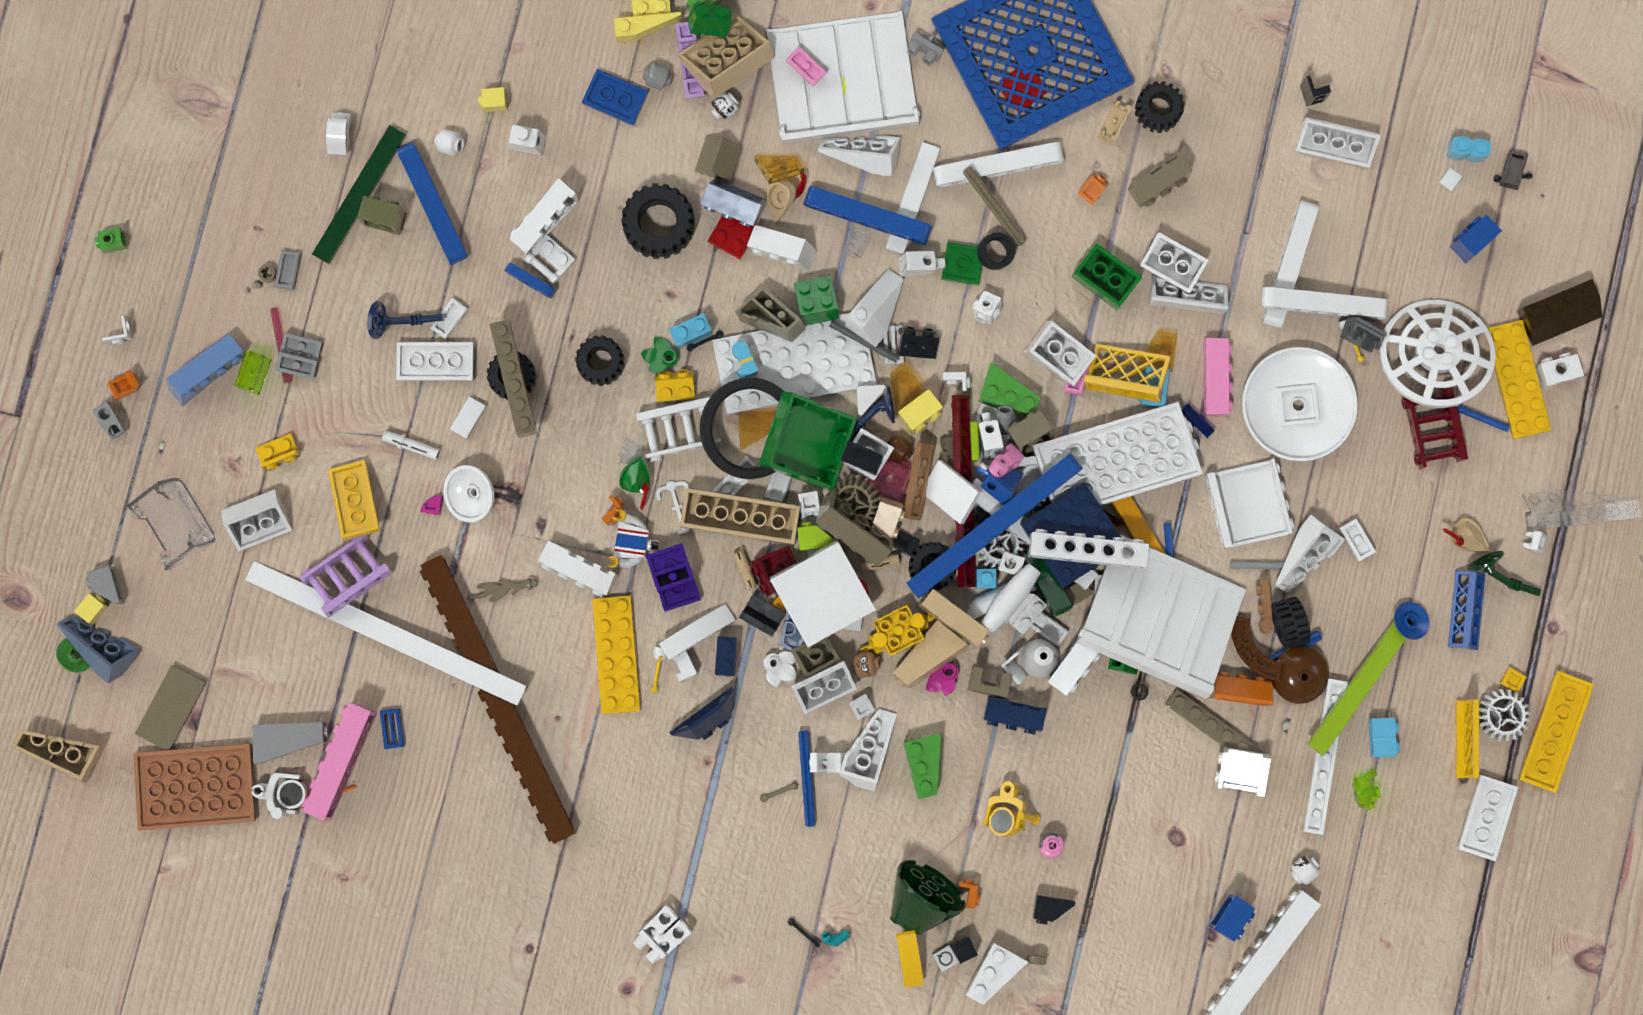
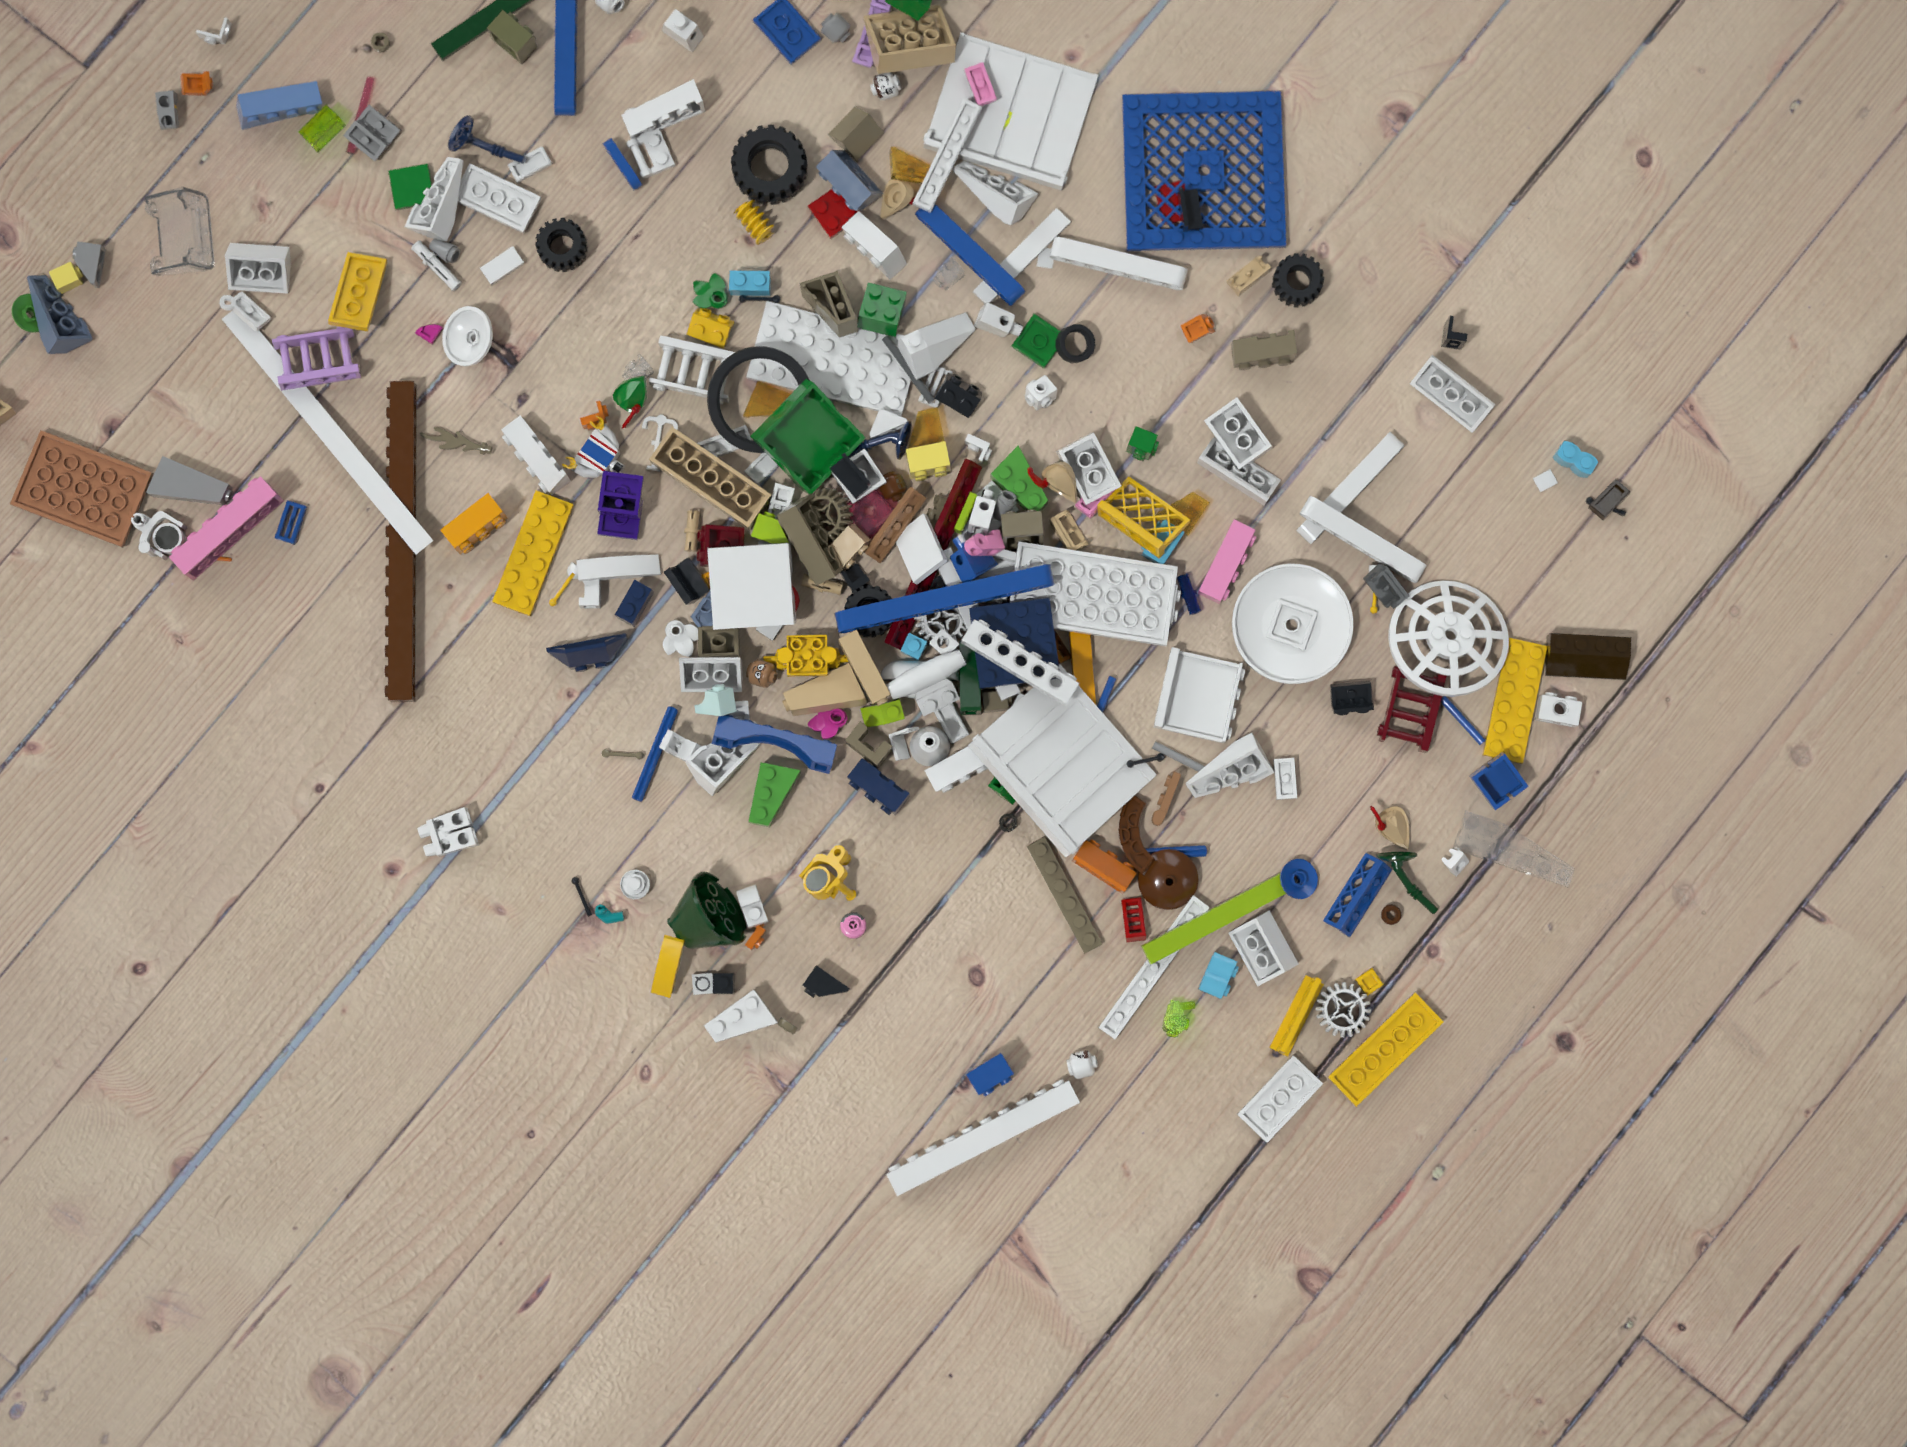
camera: 25 degrees right, 0 degrees up
dark tan tile [135,665,207,750] -> none
yellow bracket [255,433,300,471] -> none
light grey tile [274,250,301,291] -> none
dark tan brick [490,319,538,438] -> none
black tyre [575,335,625,386] -> none
medium azure leg [732,341,759,378] -> none
light grey hips [907,32,943,66] -> none
dark tan axle [963,167,1026,246] -> none
green brick [1072,243,1142,311] -> none
white panel [1215,747,1271,797] -> none
black tyre [1271,596,1311,649] -> none
blue brick [1450,214,1502,264] -> none
none -> white hinge [219,291,271,332]
none -> green tile [388,164,432,210]
none -> white wedge [405,157,463,242]
none -> light grey cone [429,239,460,263]
none -> light orange brick [440,493,508,555]
none -> white plate [620,870,650,900]
none -> light aqua arch [694,684,736,716]
none -> arch [711,715,837,774]
none -> yellow piece [733,199,774,245]
none -> white brick [736,884,768,929]
none -> lime slope [860,698,905,728]
none -> white tile [913,98,982,213]
none -> tan piece [1027,462,1077,503]
none -> white sticker [1037,248,1054,269]
none -> tan hinge [1049,510,1089,551]
none -> red slope [1121,897,1146,942]
none -> green brick [1126,426,1160,461]
none -> black hinge [1126,753,1165,768]
none -> black panel [1177,187,1203,232]
none -> white slope [1229,911,1299,986]
none -> black bracket [1330,681,1374,716]
none -> reddish brown plate [1381,905,1402,925]
none -> blue piece [1469,752,1529,810]

